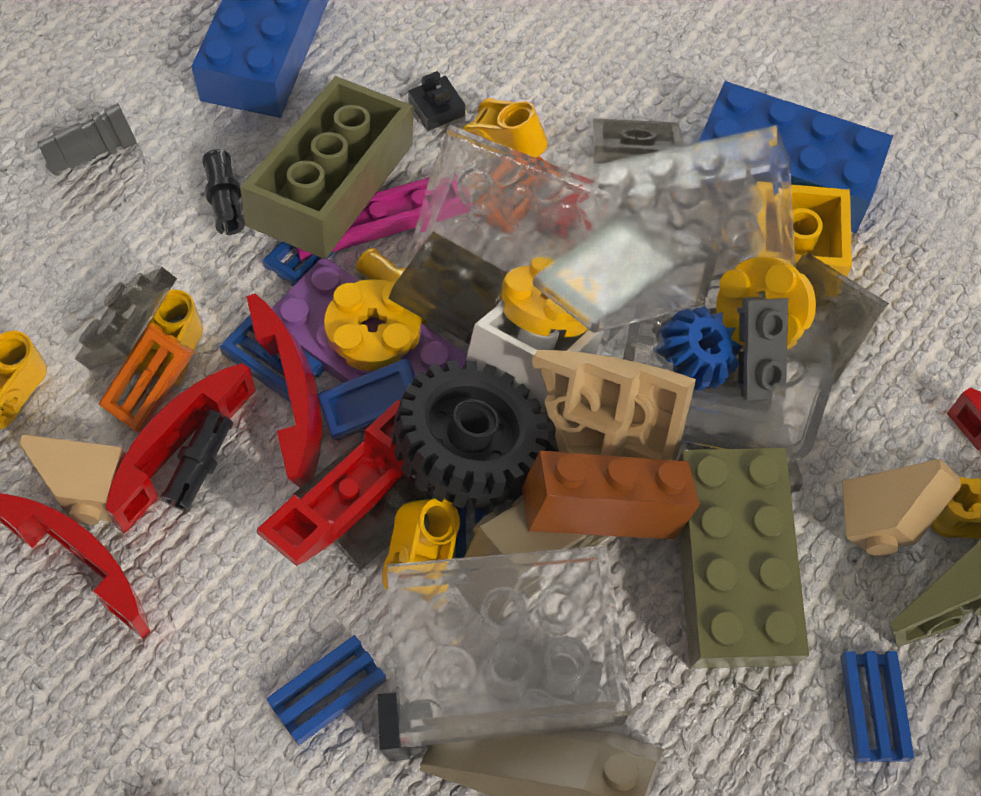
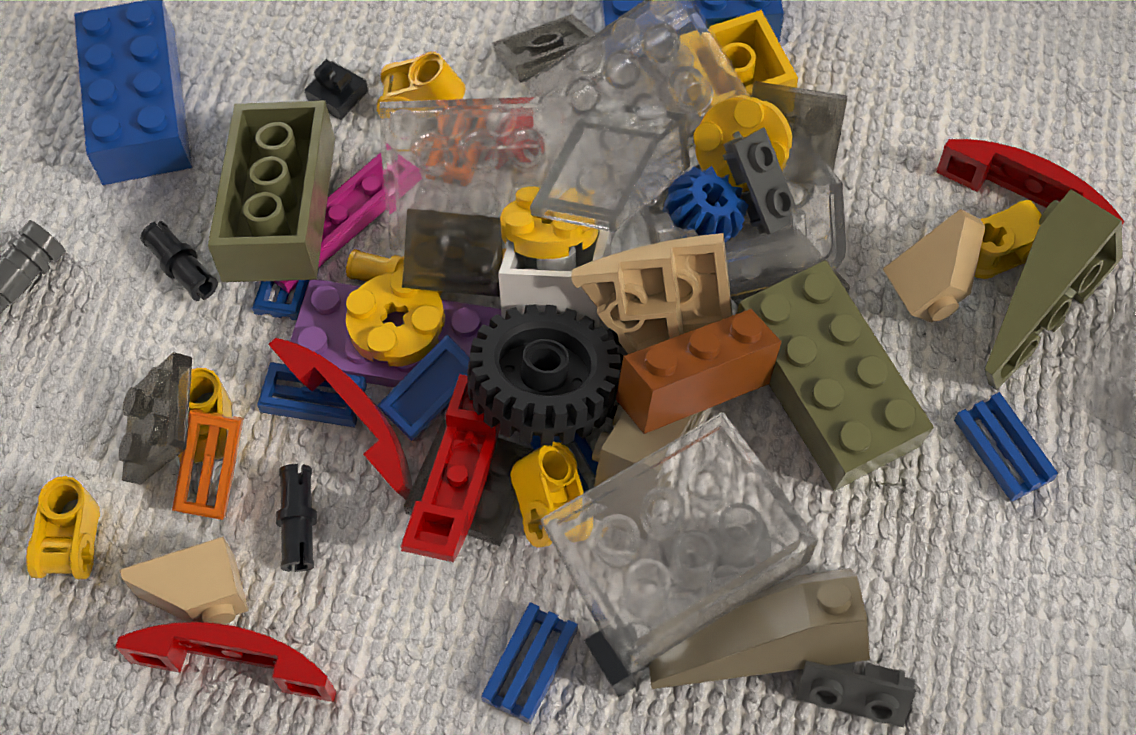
camera: 20 degrees left, 0 degrees up
red slope [105,363,256,534] -> none

